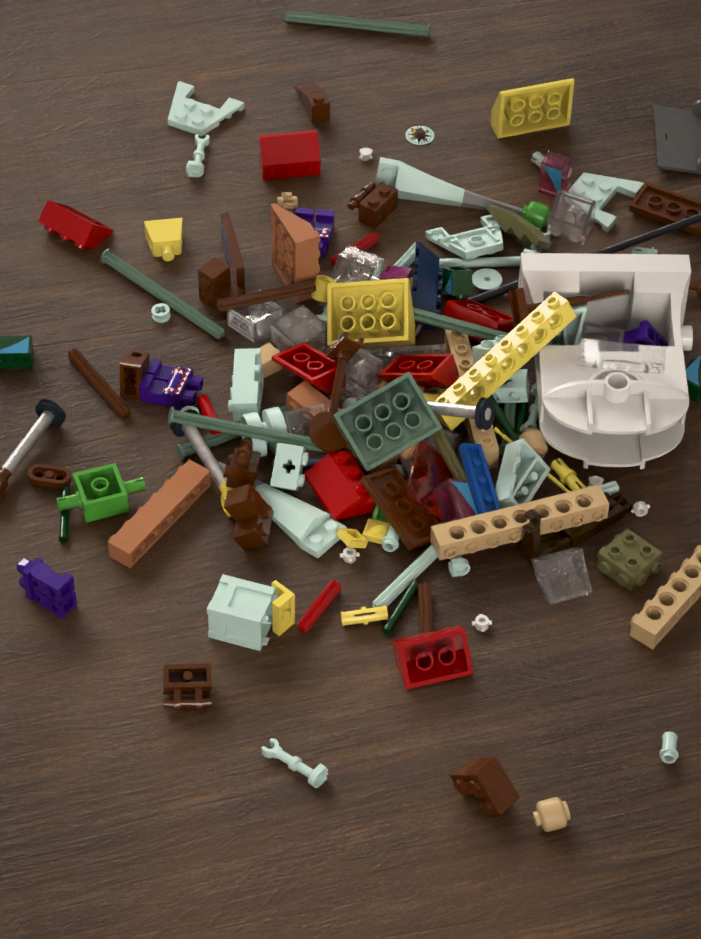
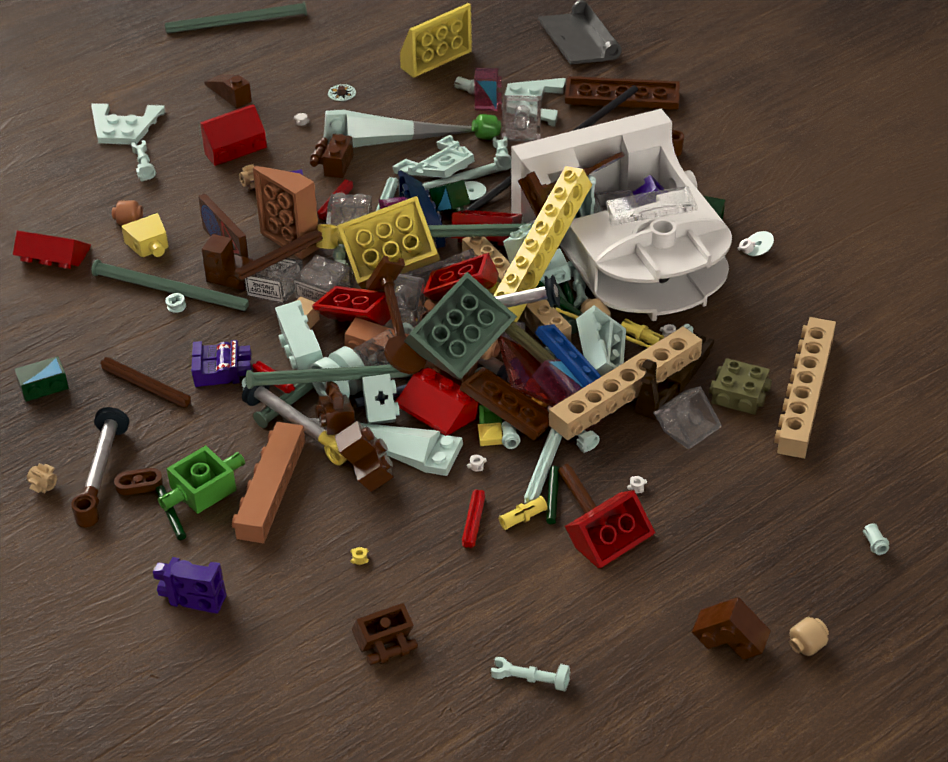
camera: 20 degrees left, 5 degrees down
reddish brown torso [120,349,149,400] -> none
light aqua container [207,574,278,651] -> none
light yellow panel [271,580,295,636] -> none
light yellow tile [337,528,368,548] -> none
olive slope [486,204,552,250] -> none
white piece [631,501,650,517] -> none
none -> nougat head [112,200,143,226]
none -> light yellow piece [351,547,369,565]

